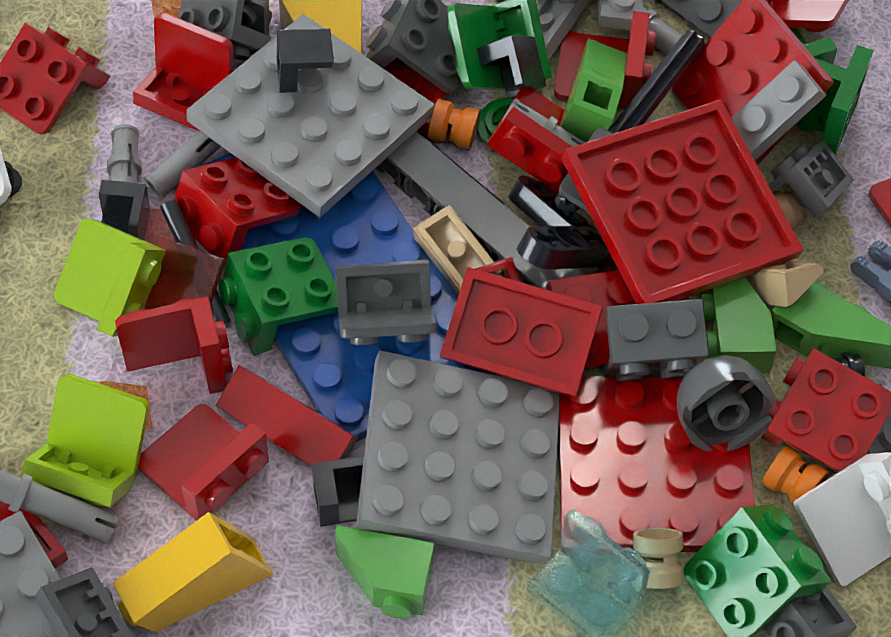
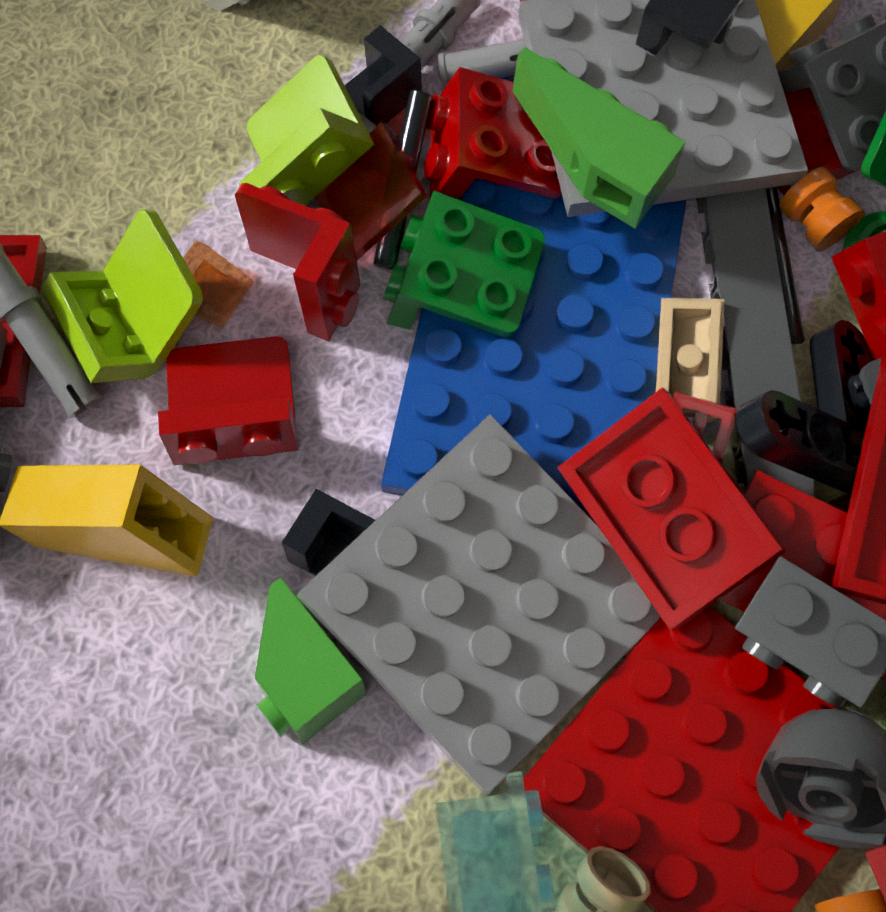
camera: 45 degrees right, 10 degrees up
red tile [215,365,358,466] -> none
dark grey bracket [336,260,436,345] -> none
none -> bright green slope [512,47,686,229]

